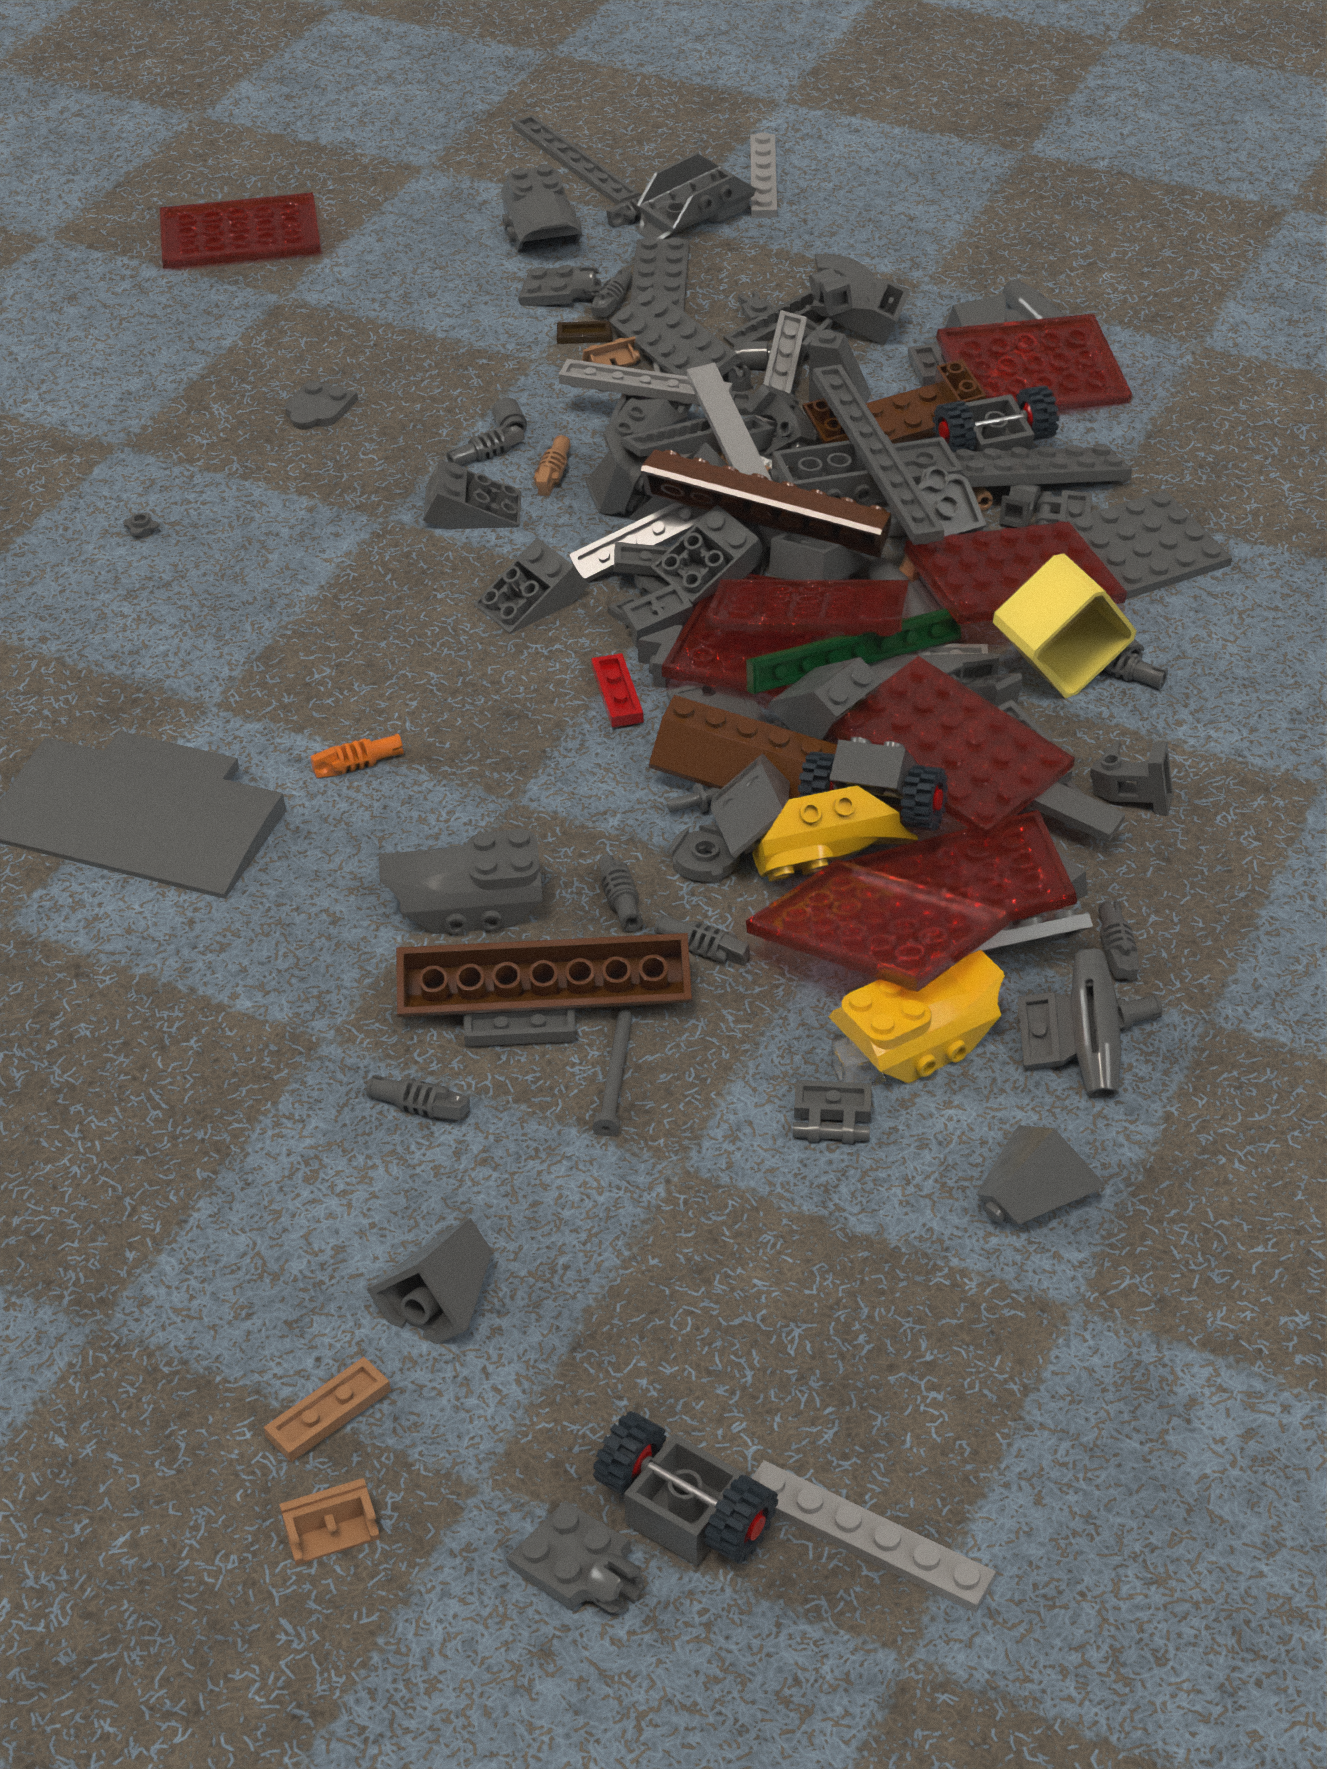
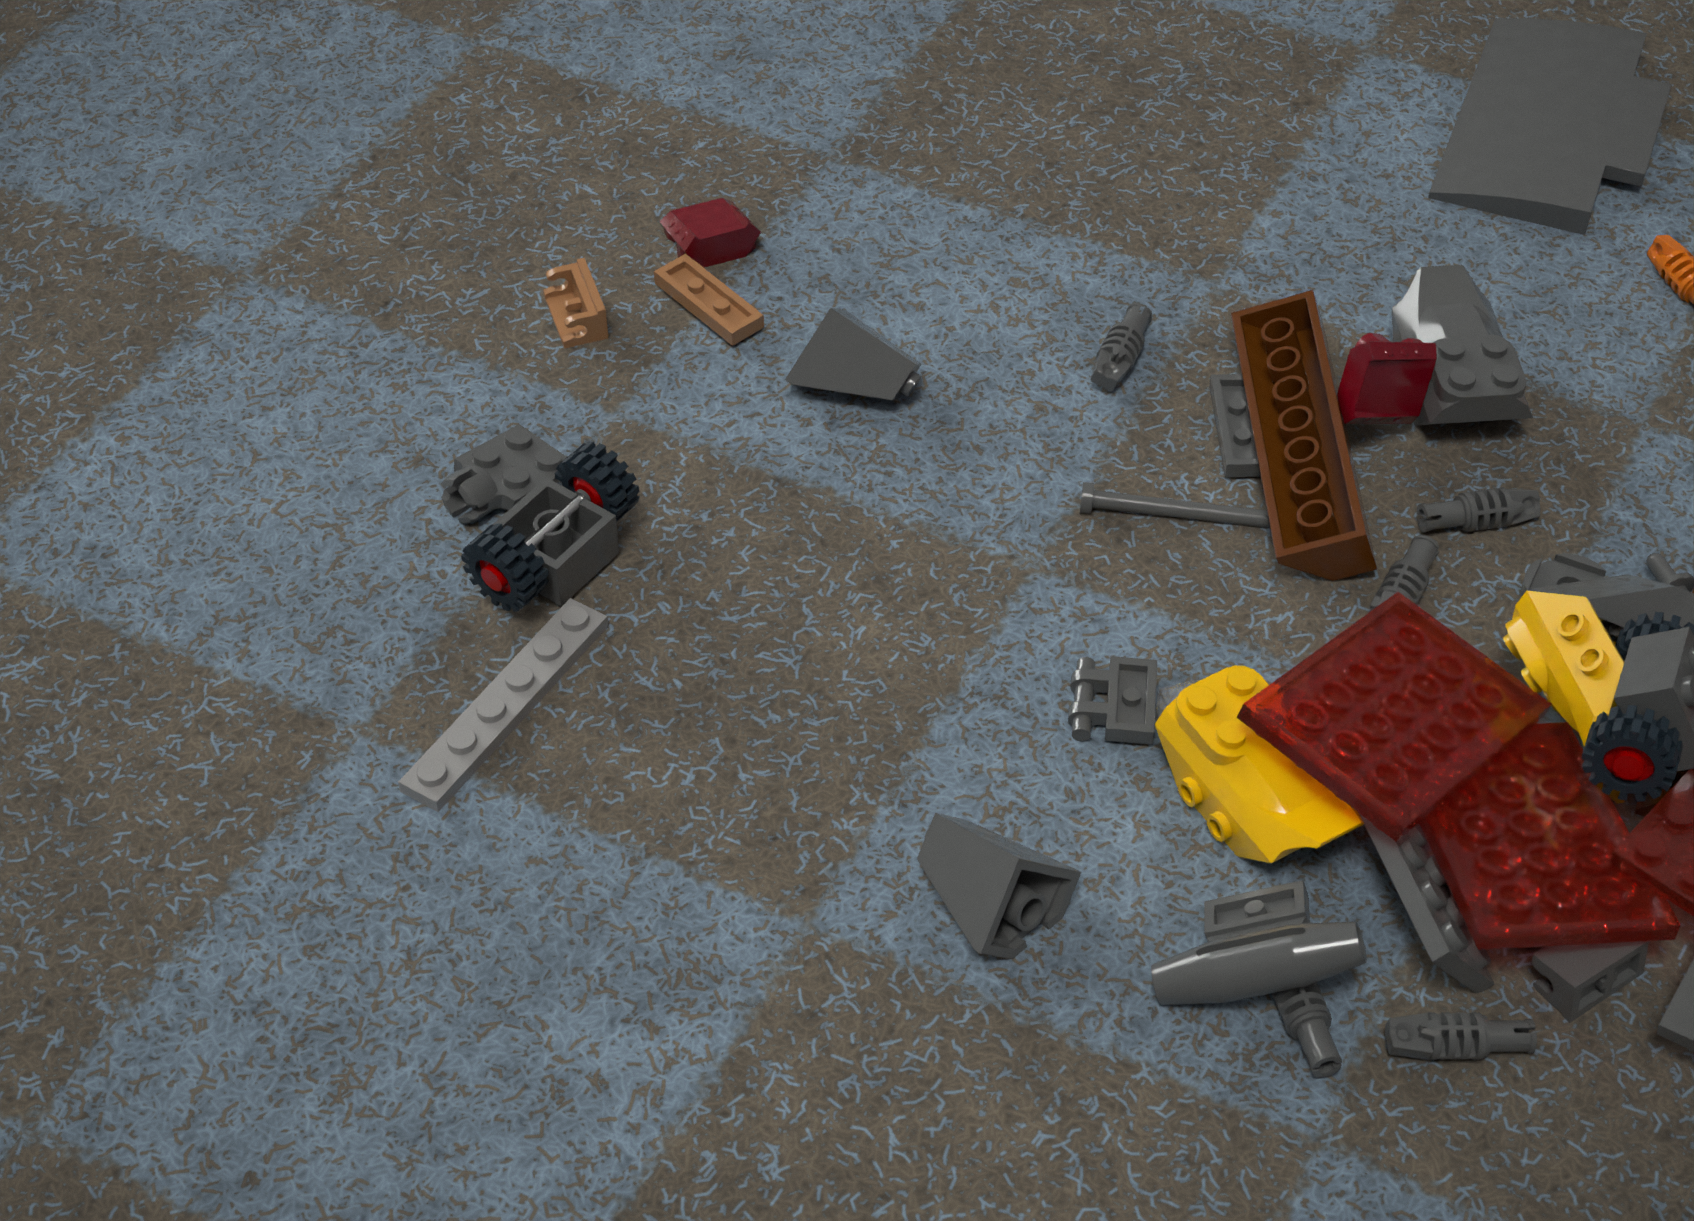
camera: 90 degrees right, 5 degrees up
none -> dark red slope [659,198,761,268]
none -> dark red slope [1337,333,1437,424]

